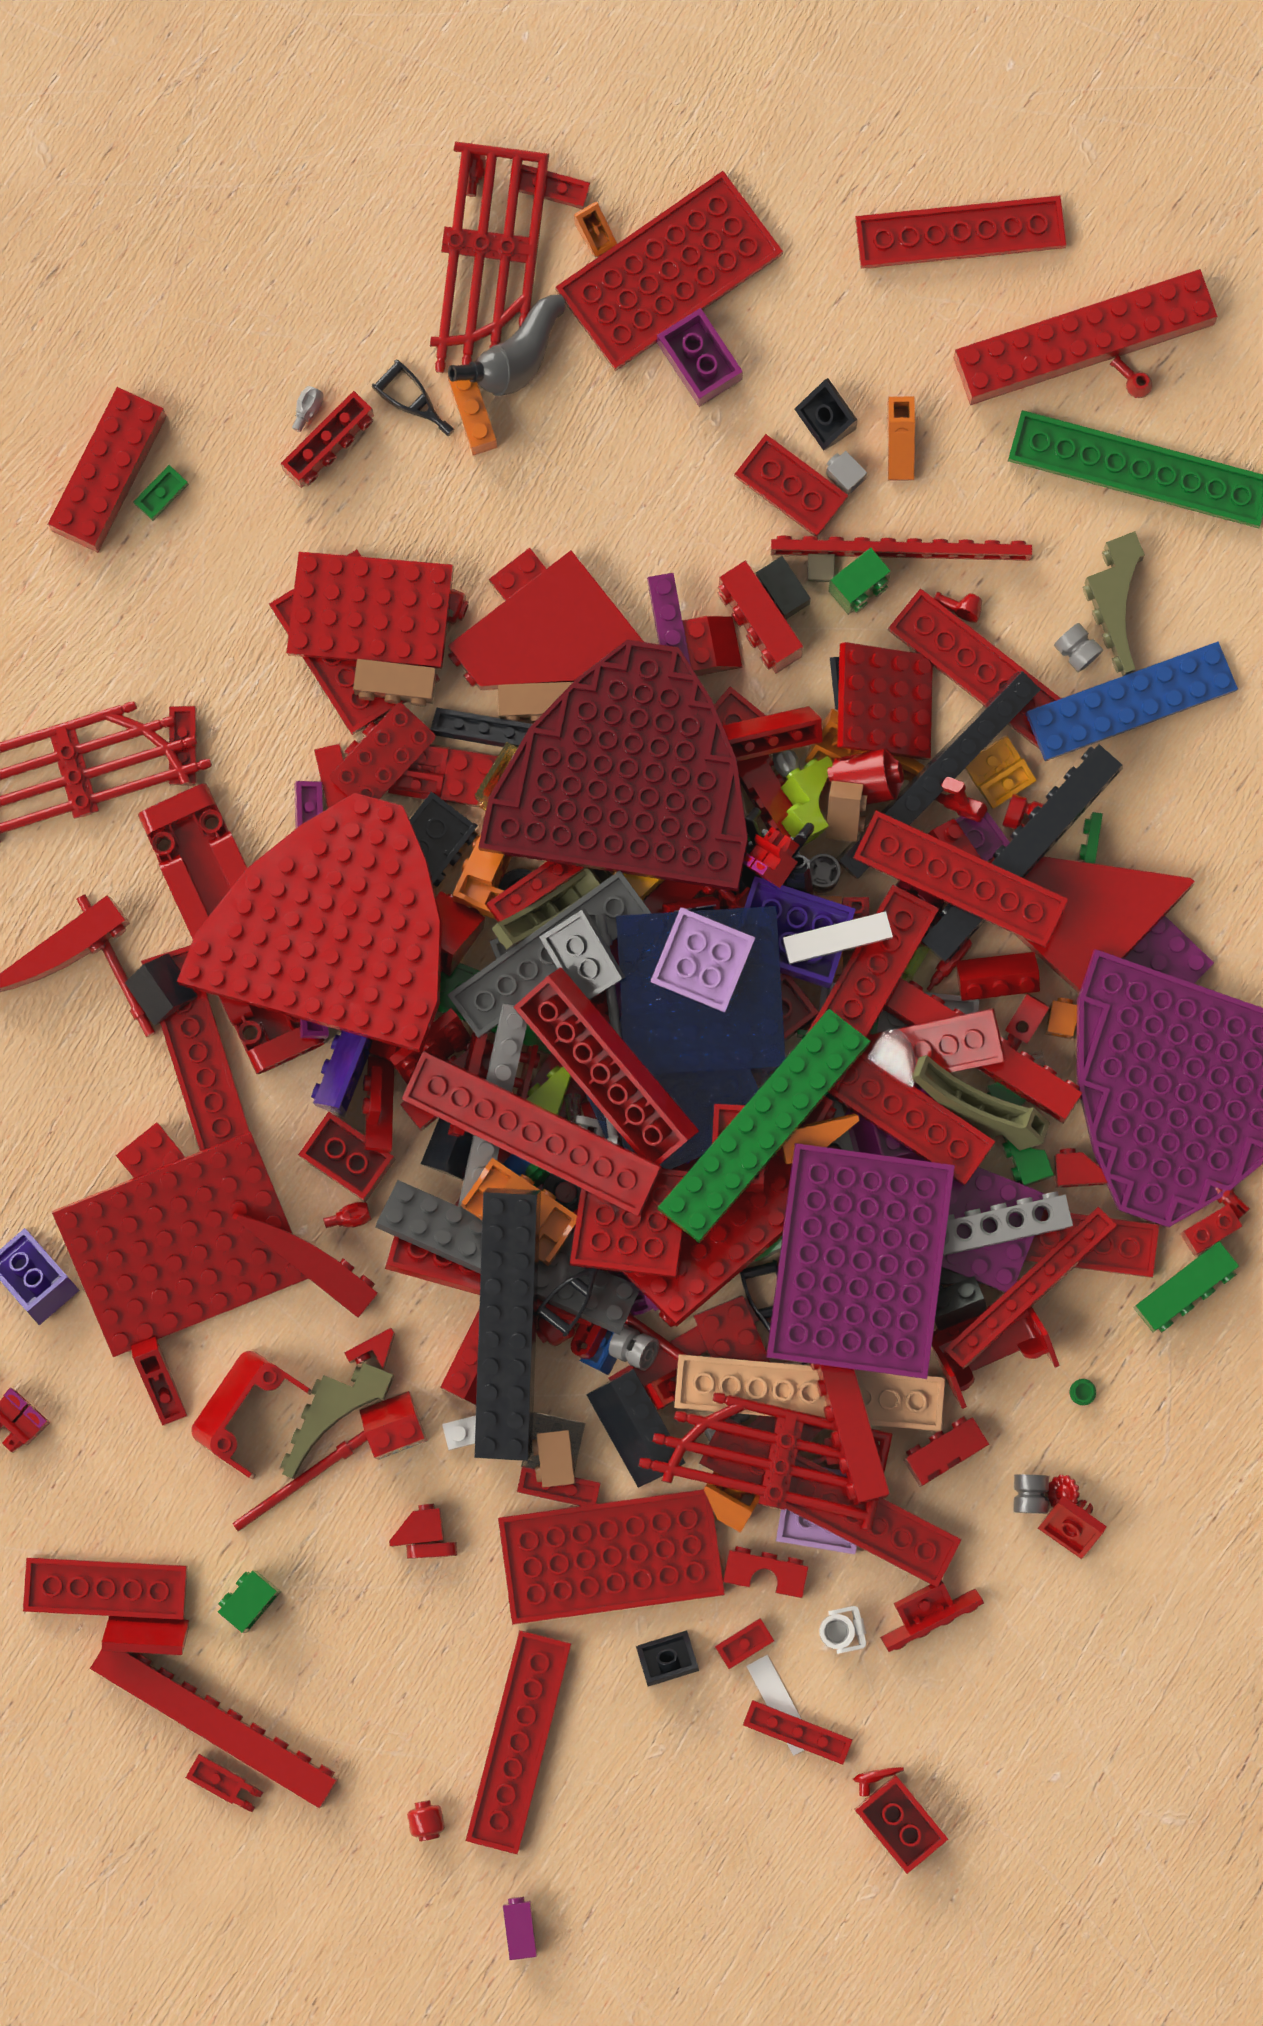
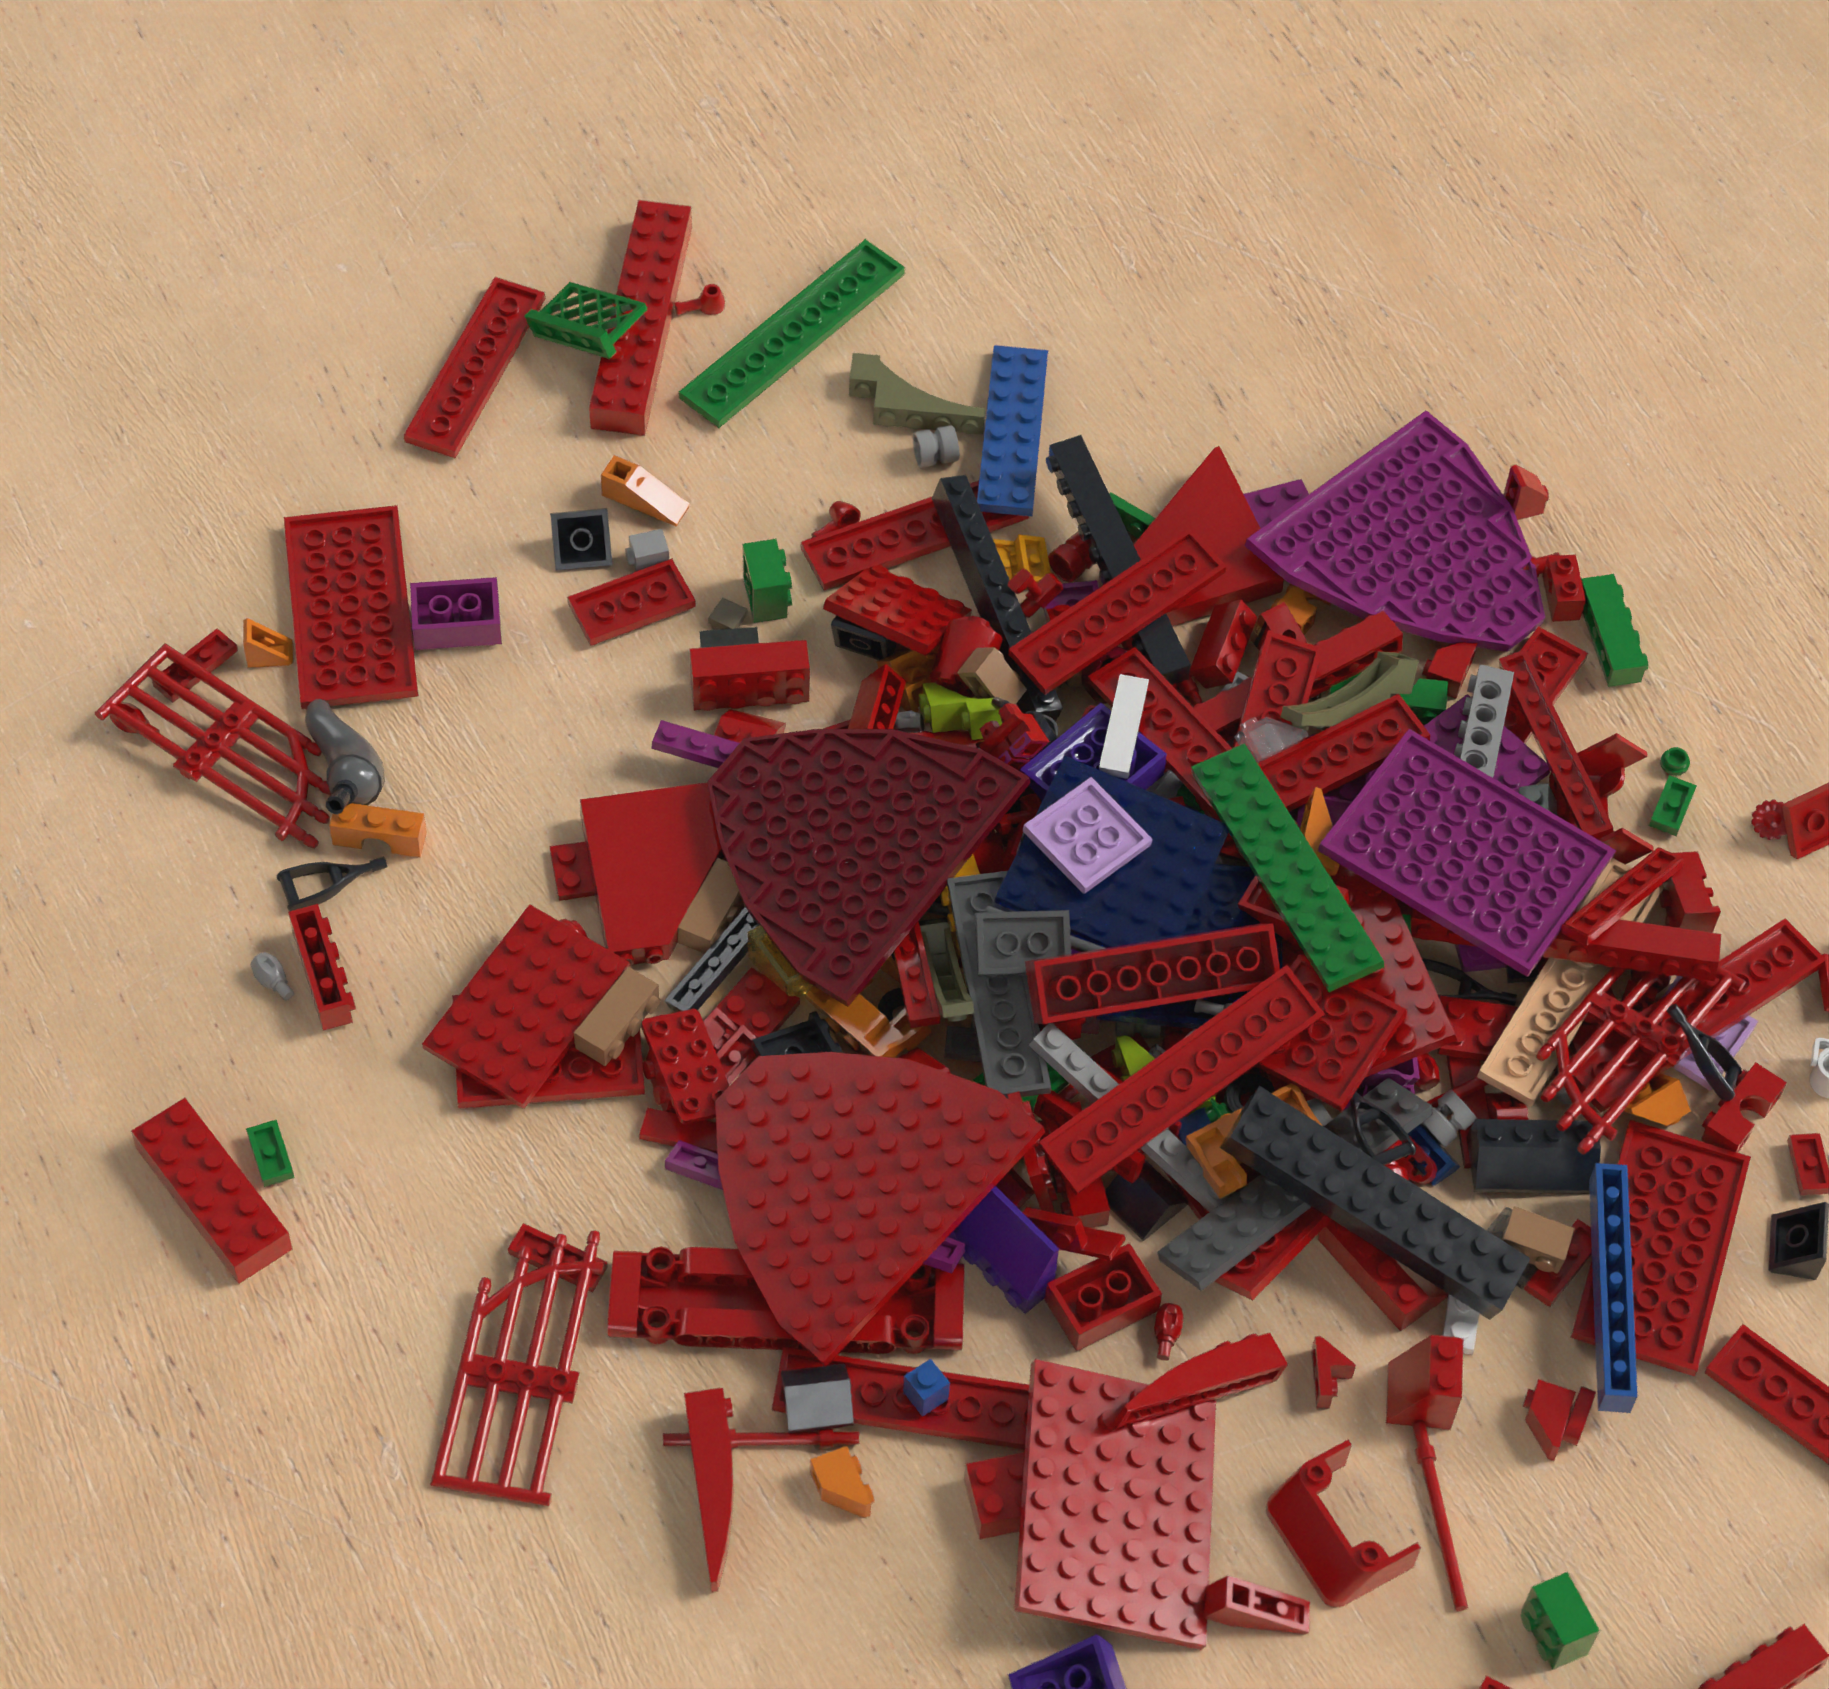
camera: 70 degrees left, 25 degrees down
olive arch [280,1363,394,1479] -> none
red plate [771,535,1032,561] -> none
flat silver wheel [1014,1474,1049,1514] -> none
none -> green fence [524,282,648,359]
none -> orange slope [810,1446,875,1518]
none -> blue brick [903,1358,950,1417]
none -> red tile [1561,847,1684,946]
none -> blue brick [1589,1163,1638,1413]
none -> green plate [1649,775,1697,836]
none -> black piece [1666,1004,1742,1101]

